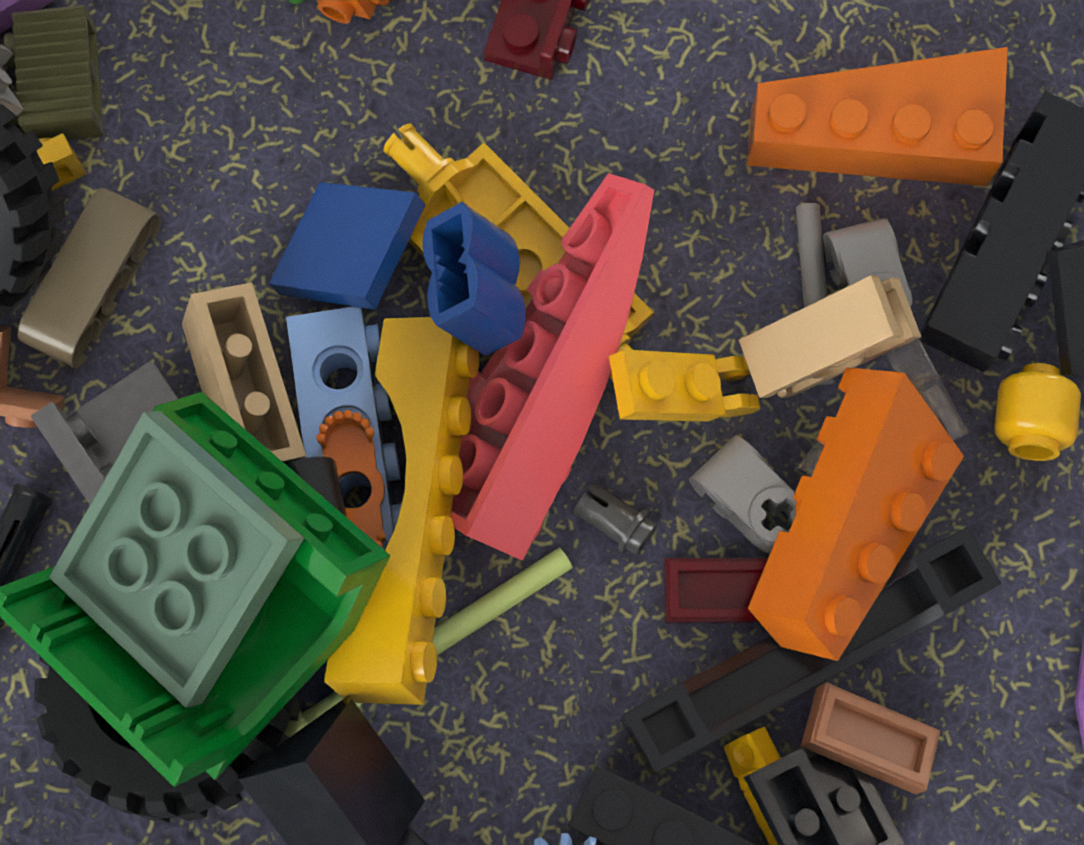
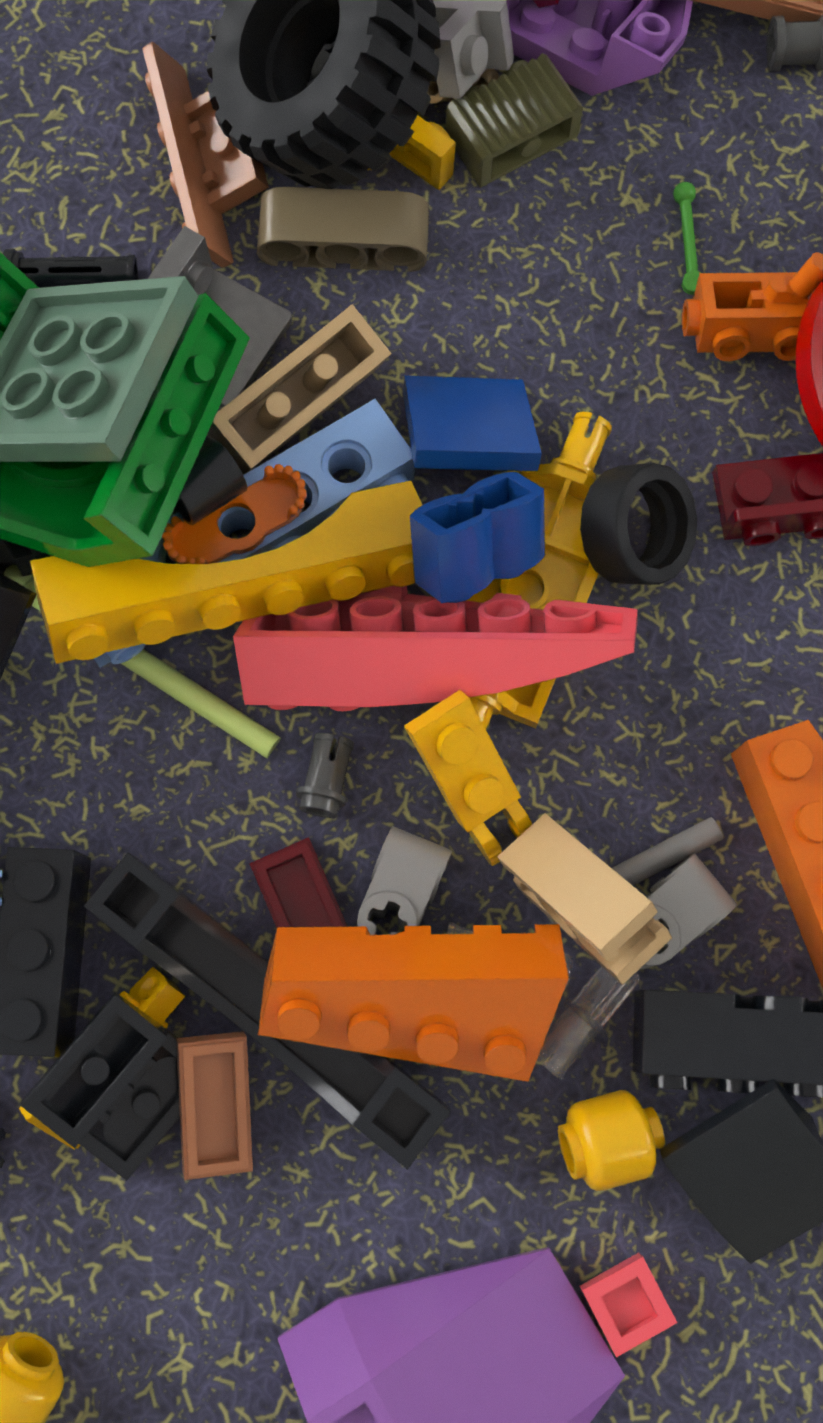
camera: 65 degrees right, 0 degrees up
none -> black tyre [580,463,698,585]

